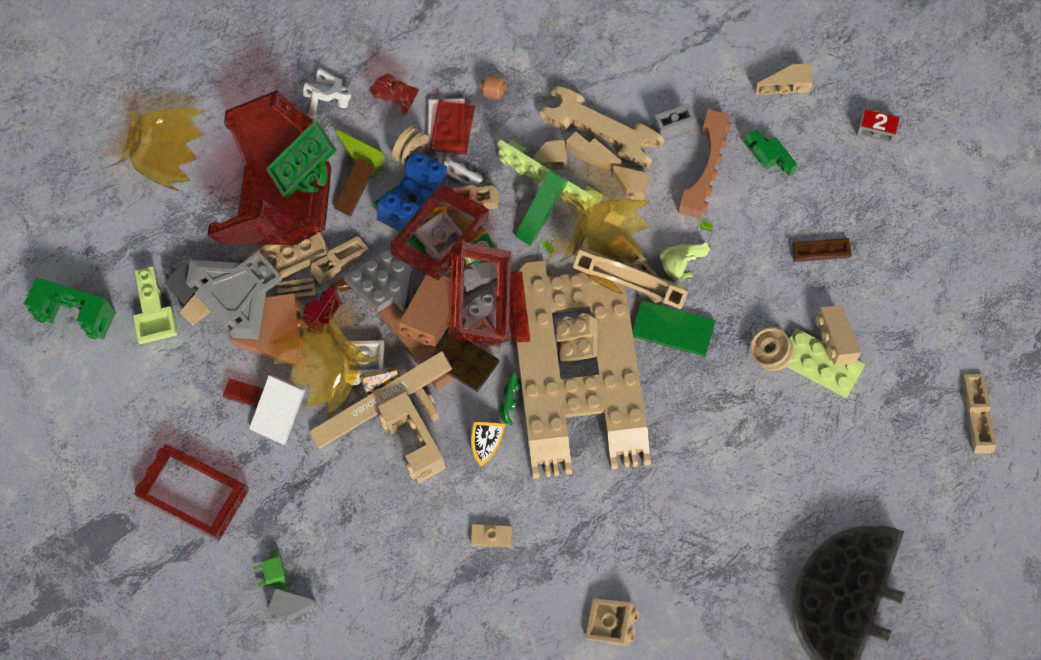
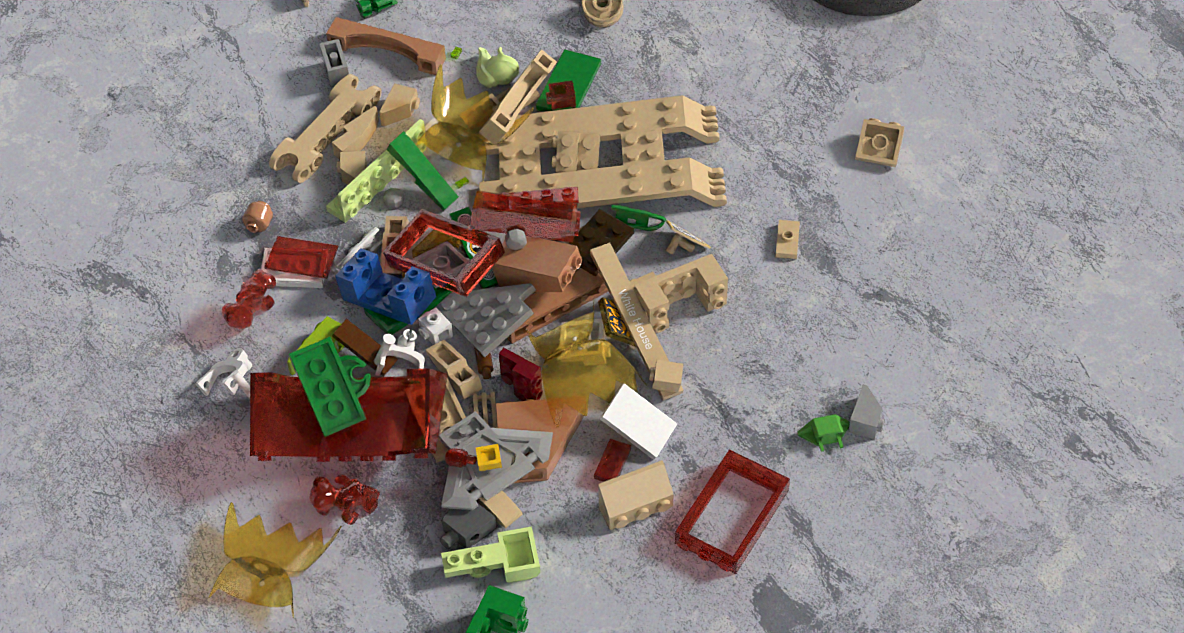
camera: 90 degrees left, 15 degrees down
tan wheel [392,126,429,167] -> none
none -> clear red animal [309,475,380,525]
none -> white piece [374,329,425,386]
none -> white brick [418,308,453,345]
none -> clear red cylinder [444,448,477,468]
none -> yellow plate [475,444,502,471]
none -> light grey tile [505,229,527,250]
none -> clear red brick [545,81,576,109]
none -> tan slope [598,460,674,530]
none -> tan brick [649,360,683,393]

